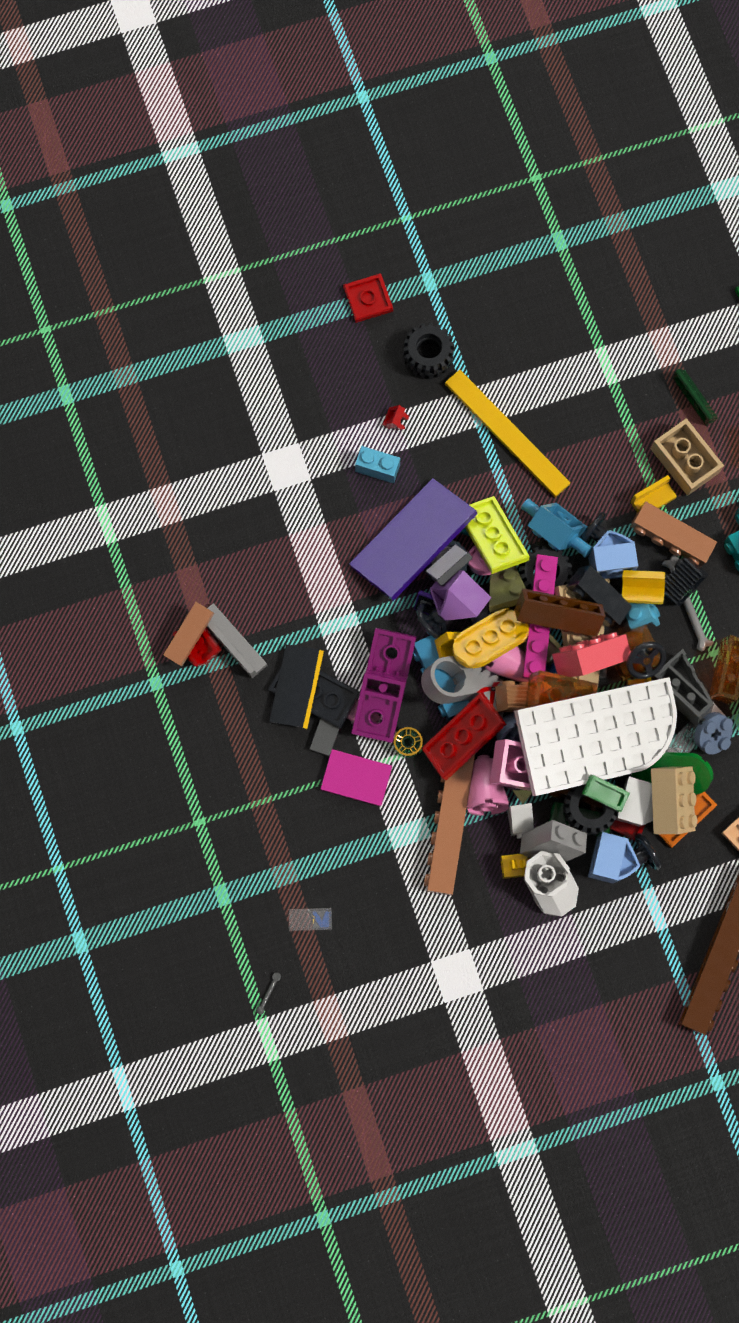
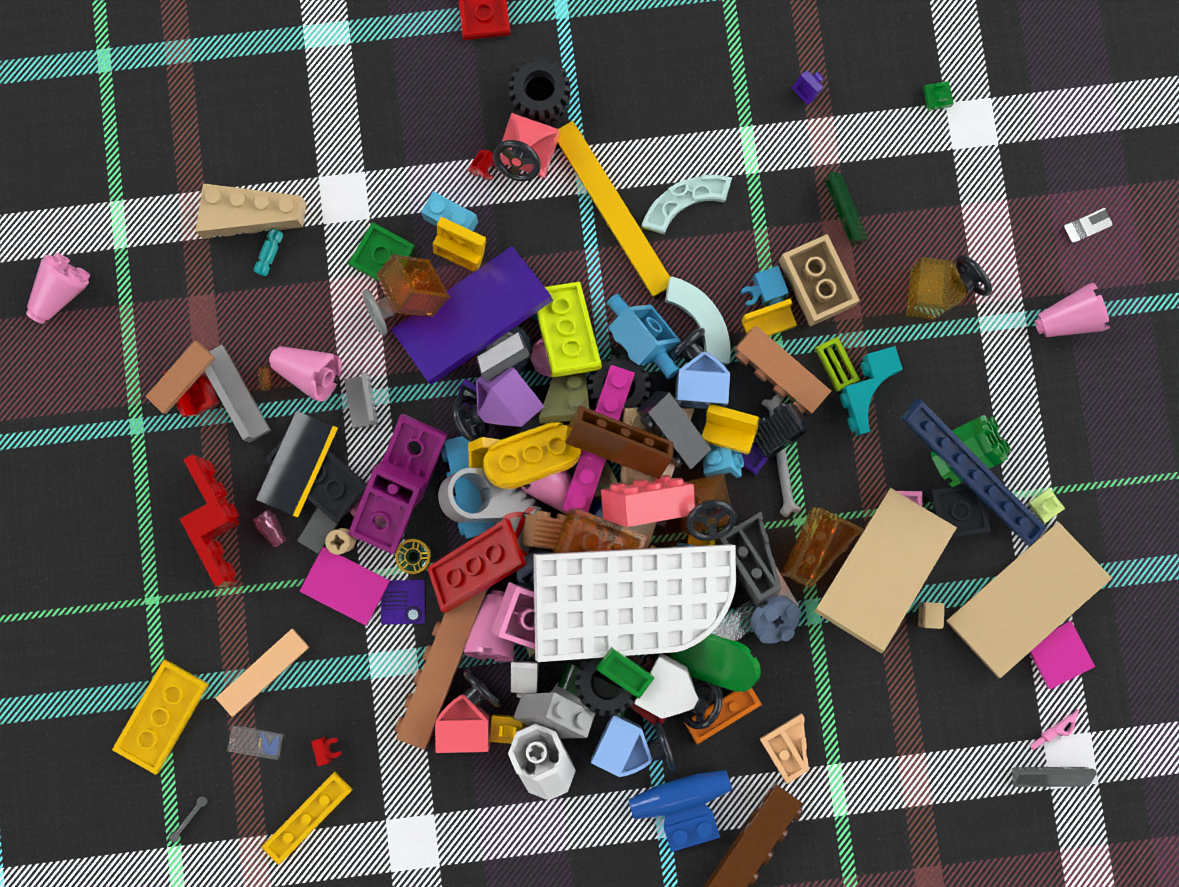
camera: 10 degrees right, 5 degrees up
tan brick [651,766,697,834] -> none
none -> bright pink cone [26,253,90,324]
none -> yellow tile [112,660,209,775]
none -> red bracket [180,454,240,587]
none -> tan wedge [195,184,306,239]
none -> light nougat tile [216,629,310,717]
none -> clear pink cone [252,509,286,548]
none -> teal axle [254,228,283,276]
none -> clear orange tile [259,366,271,391]
none -> yellow tile [261,772,353,865]
none -> bright pink cone [269,346,342,401]
none -> red tile [311,736,342,766]
none -> tan wheel [325,528,356,555]
none -> light grey panel [344,372,378,429]
none -> green tile [348,222,415,289]
none -> clear orange piece [362,254,450,336]
none -> dark purple sticker [381,580,425,625]
none -> yellow slope [433,217,486,272]
none -> coral piece [435,669,502,753]
none -> piece [493,113,561,182]
none -> blue plate [629,770,732,852]
none -> light aqua tile [641,175,732,235]
none -> light aqua tile [665,277,730,365]
none -> dark azure brick [740,266,789,307]
none -> dark purple tile [740,443,769,476]
none -> dark purple tile [792,70,824,105]
none -> lime tile [815,337,860,392]

